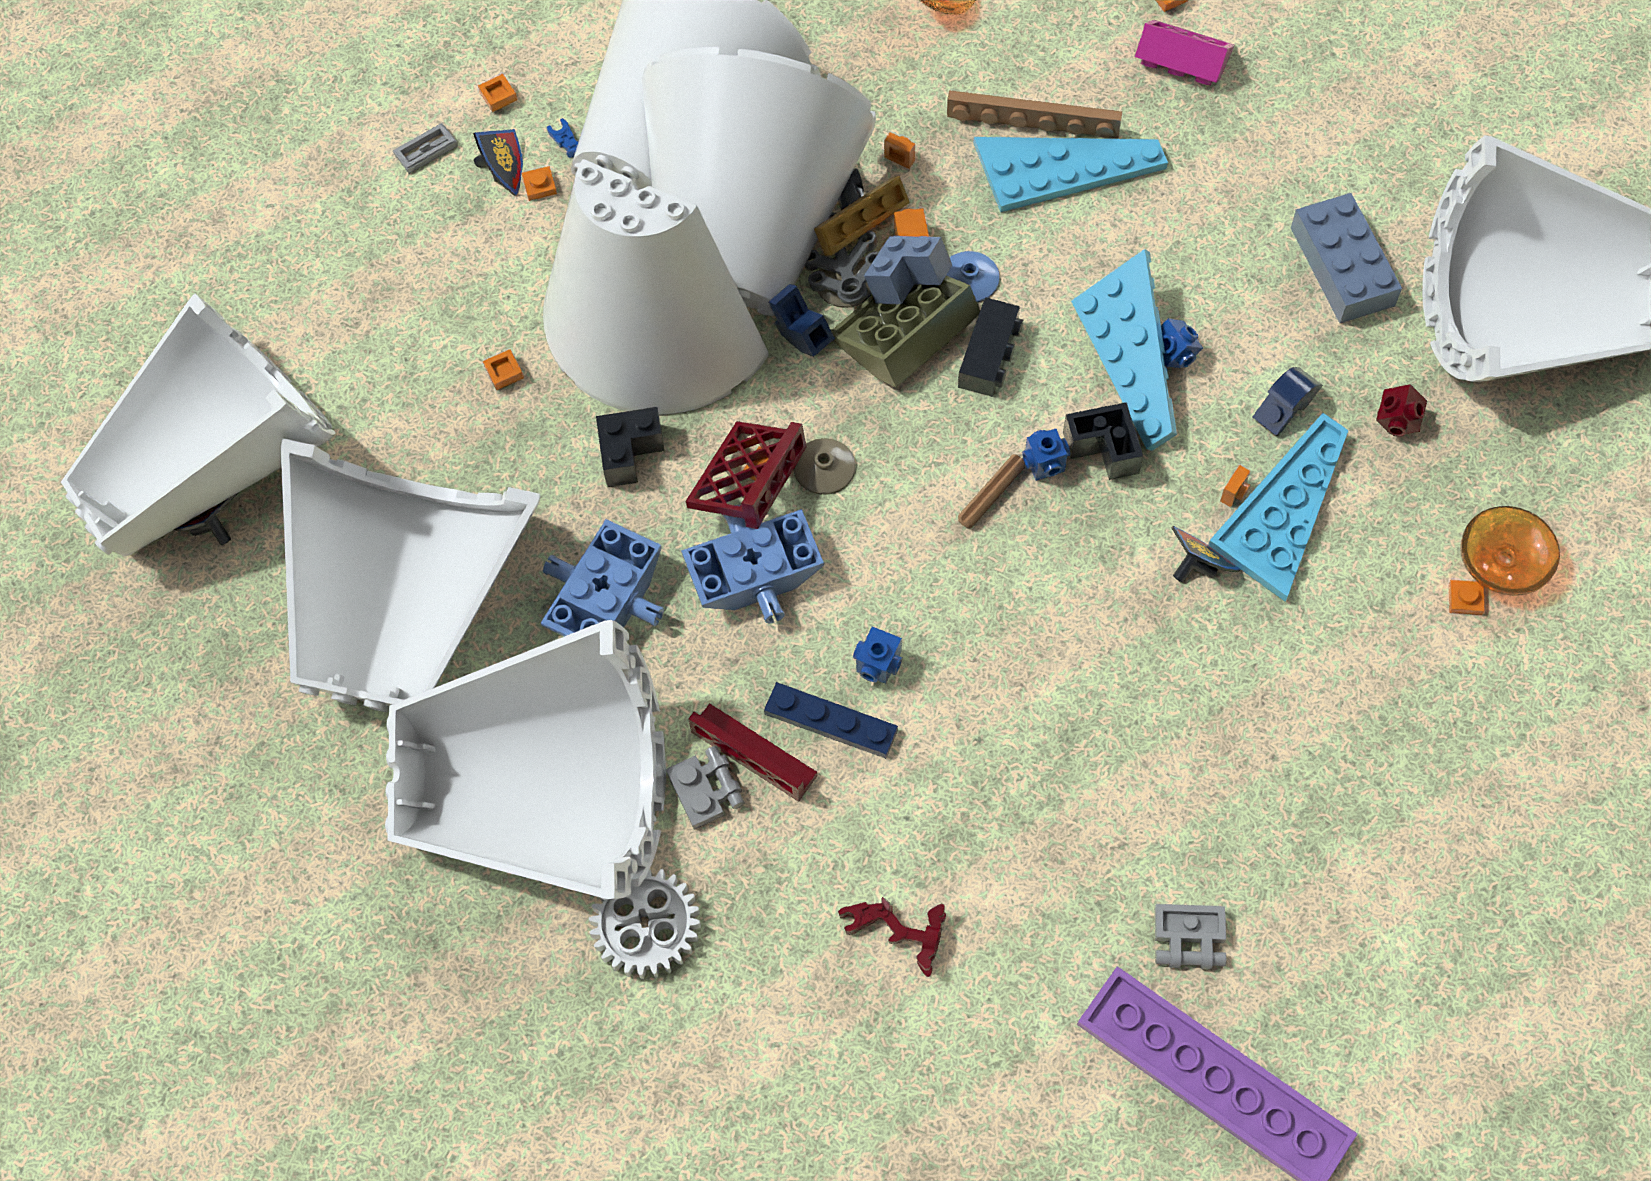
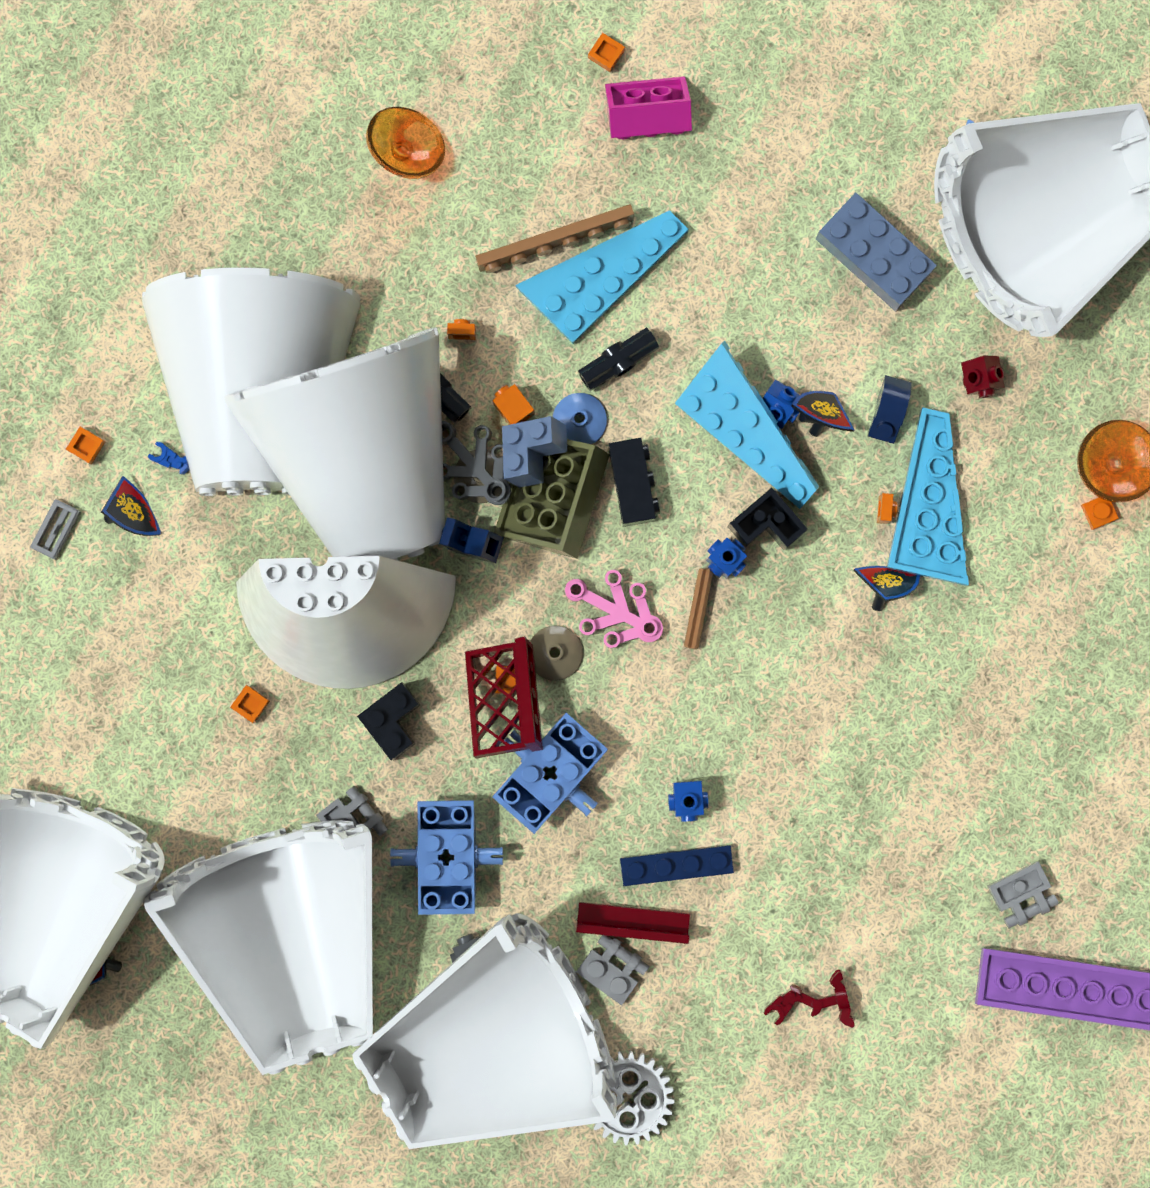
camera: 30 degrees left, 20 degrees up
orange plate [521,166,557,201] -> none
pearl gold tile [814,176,910,256] -> none
none -> light grey plate [316,786,388,842]
none -> bright pink plant [565,570,663,648]
none -> black piece [578,327,659,391]
none -> shield [791,391,855,437]

